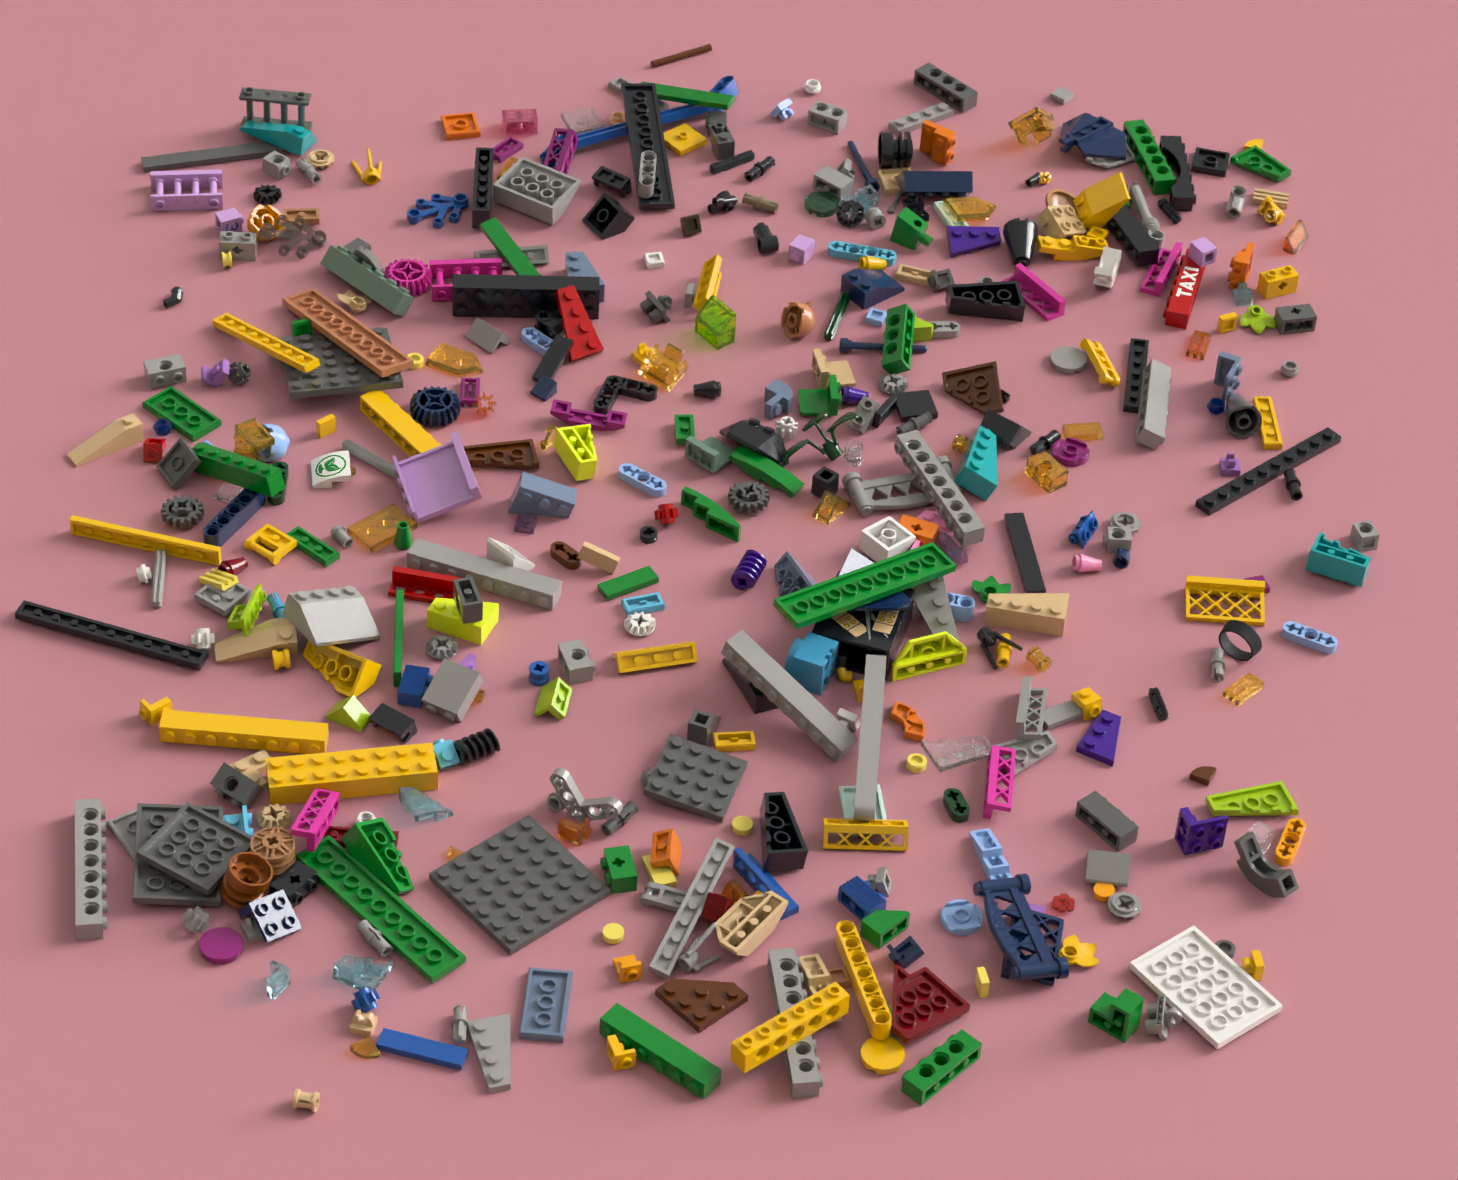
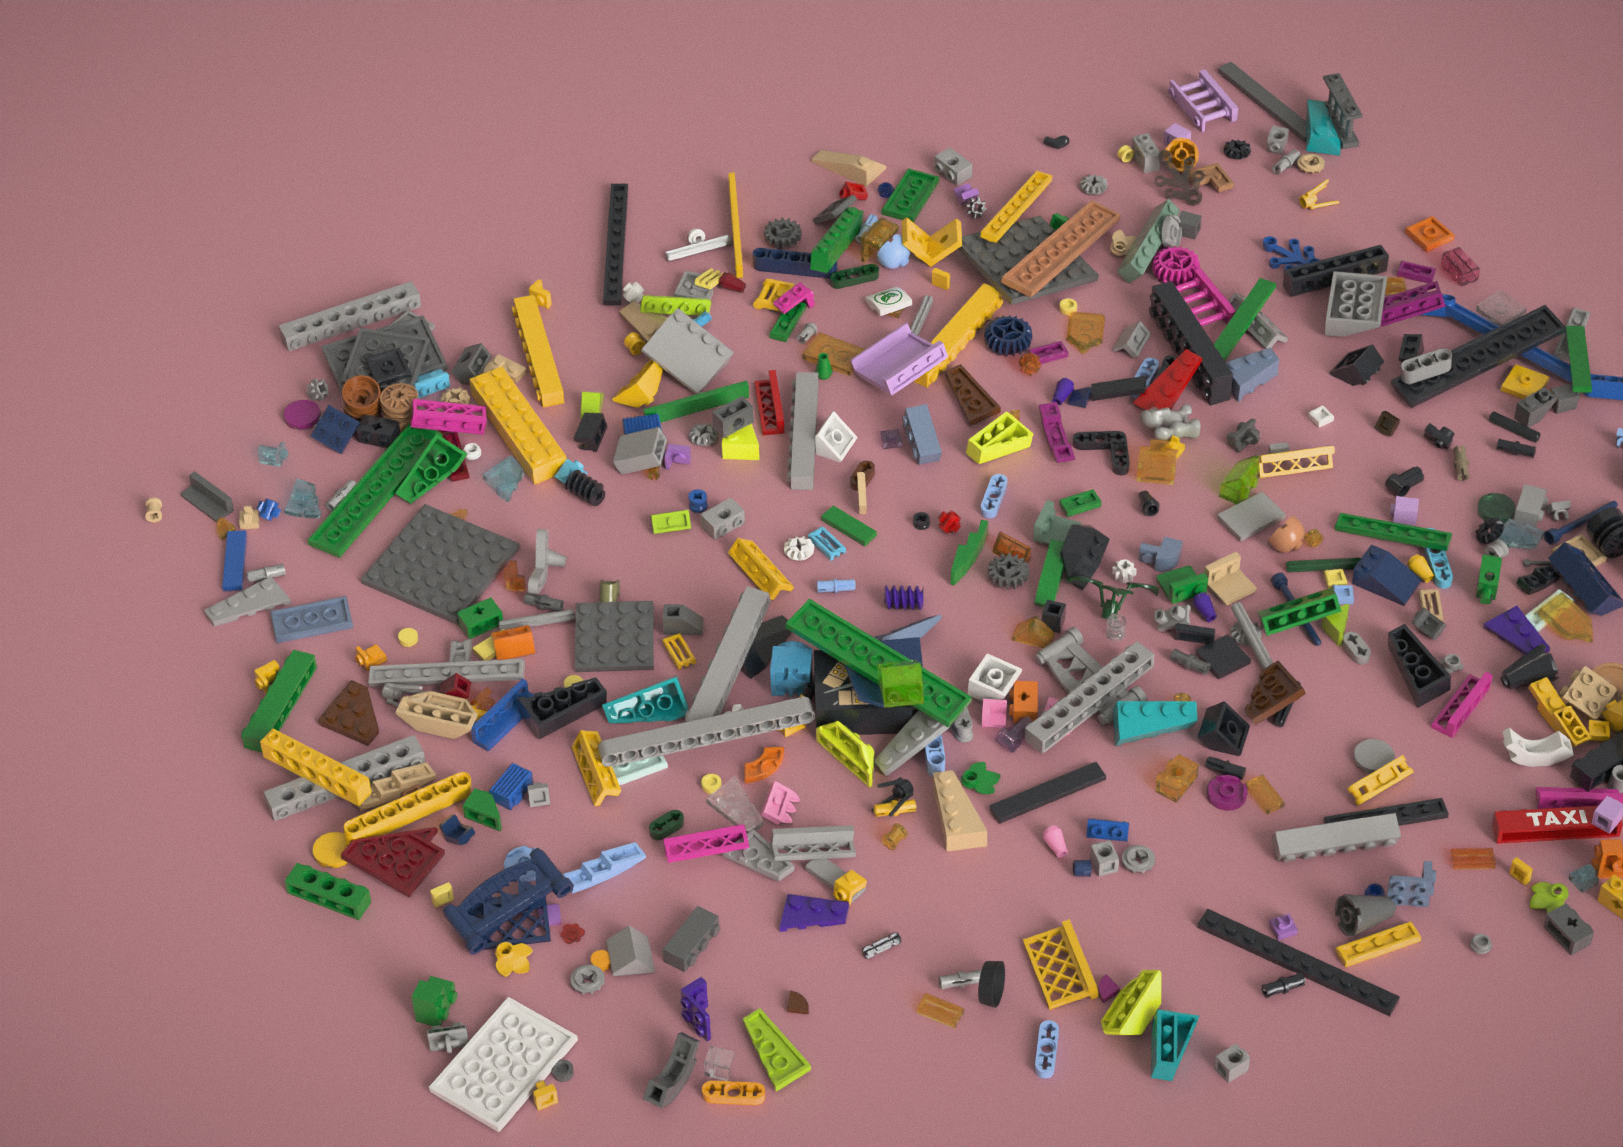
camera: 75 degrees right, 5 degrees up
none -> dark grey panel [181,471,234,522]
none -> black tile [365,348,412,387]
none -> light grey axle [499,609,575,631]
none -> olive piece [599,580,620,602]
none -> teal wedge [602,675,689,723]
none -> bright pink plate [761,781,800,825]
none -> dark pink bracket [773,282,815,314]
none -> light blue axle [817,578,856,593]
none -> clear neon green slope [877,660,924,708]
none -> yellow bracket [902,217,962,267]
none -> clear orange slope [992,531,1031,563]
none -> dark purple cone [1052,378,1074,405]
none -> light grey gear [1080,174,1108,195]
none -> neon yellow wedge [1101,970,1161,1035]
none -> light grey animal [1140,404,1201,441]
none -> light grey tile [1217,492,1286,542]
none -> light grey axle [1231,602,1273,669]
none -> light yellow tile [1324,569,1347,589]
none -> green tile [1335,513,1452,551]

